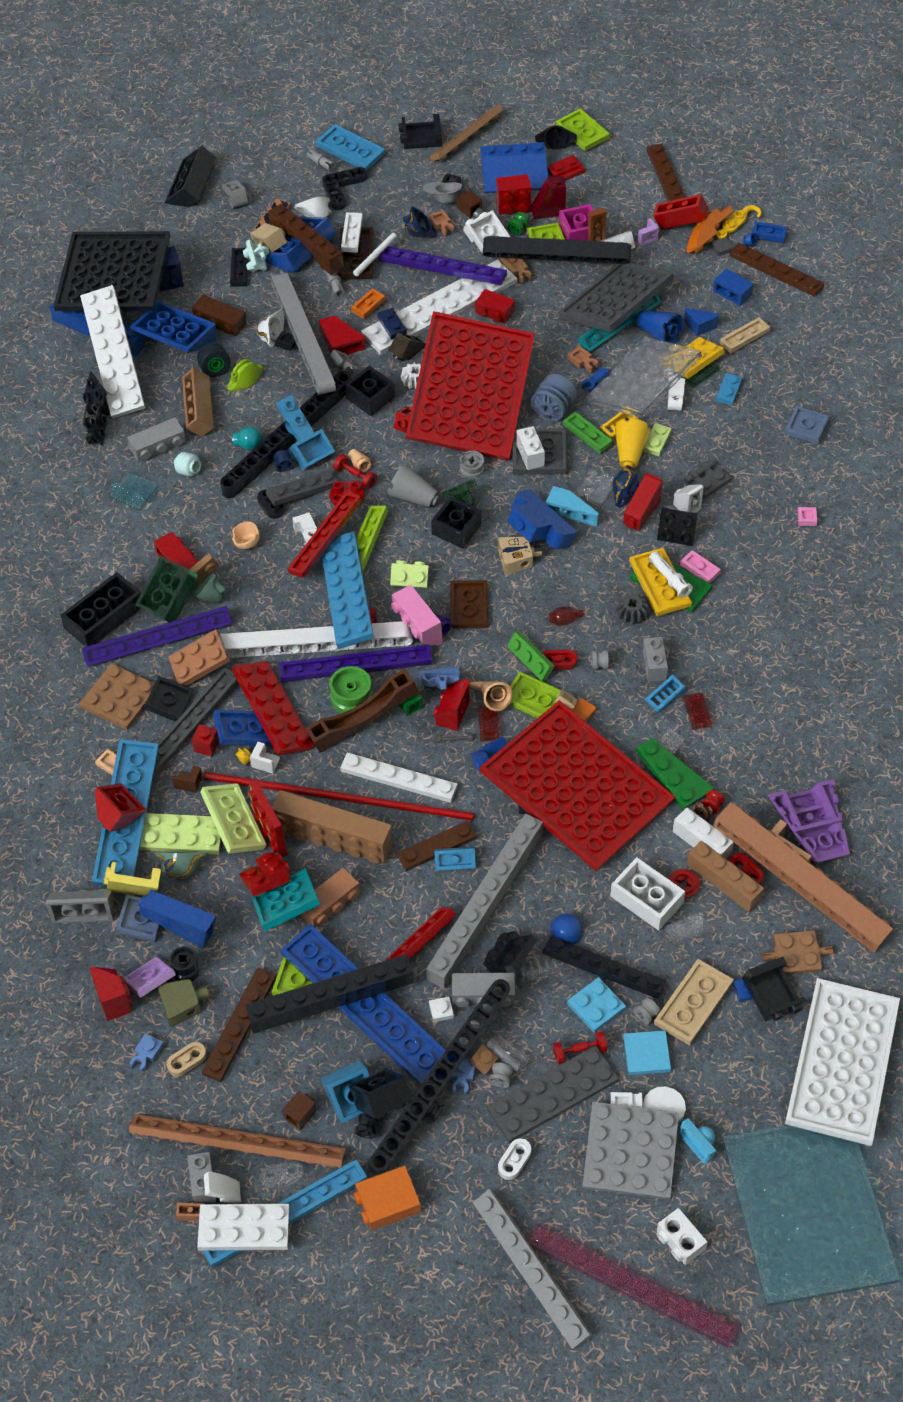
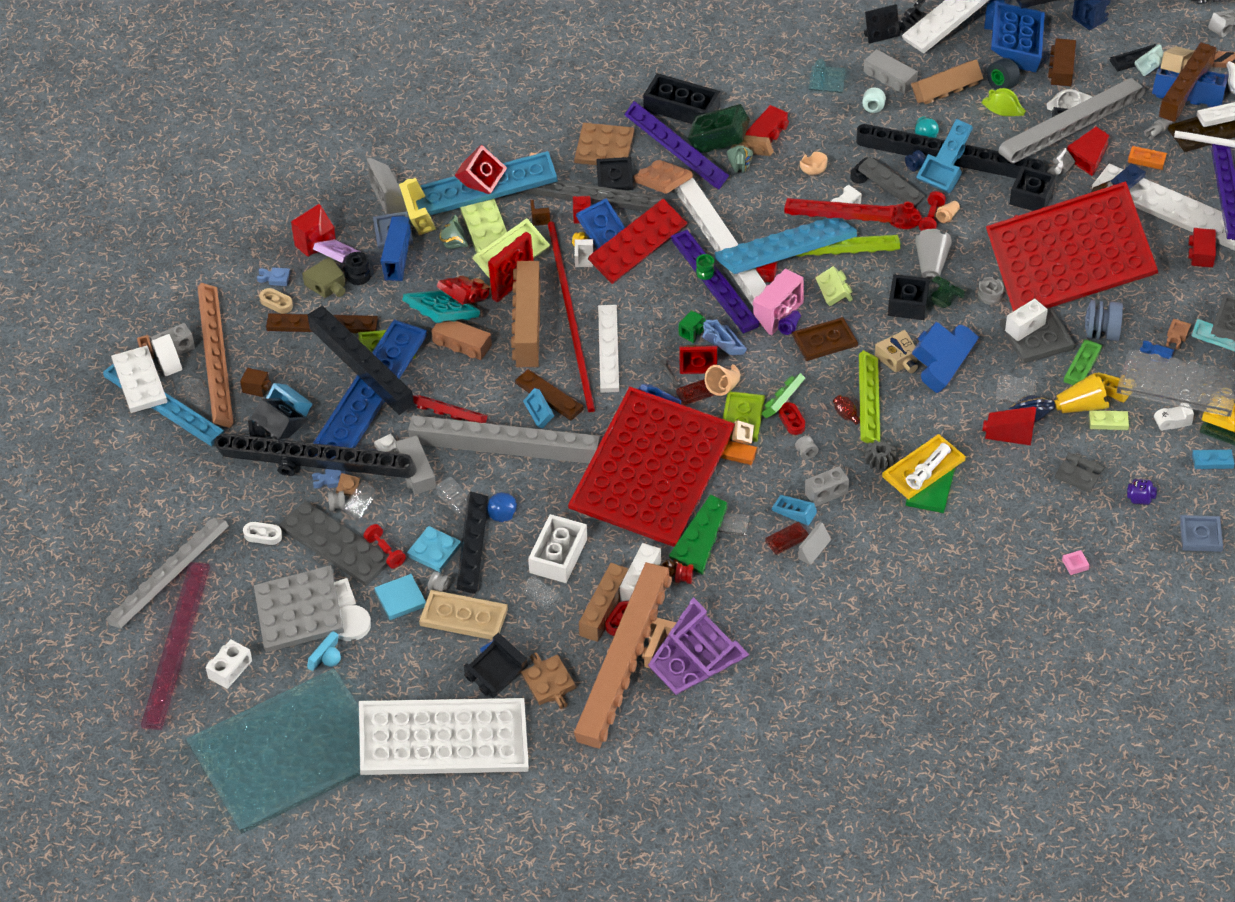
camera: 70 degrees right, 5 degrees down
reddish brown arch [305,668,419,753] -> none
bright green wheel [329,666,372,713] -> none
orange brick [353,1166,421,1231] -> none
black plate [483,931,537,973] -> none
medium azure slope [546,486,599,527] -> none
black hinge [657,507,698,546] -> none
red gear [668,869,700,899] -> none
white slope [673,485,704,513] -> none
bright pink plate [680,550,721,583] -> none
none -> green wheel [696,254,714,280]
none -> light grey slope [798,522,831,565]
none -> lime plate [859,350,880,443]
none -> dark purple head [1127,479,1157,505]

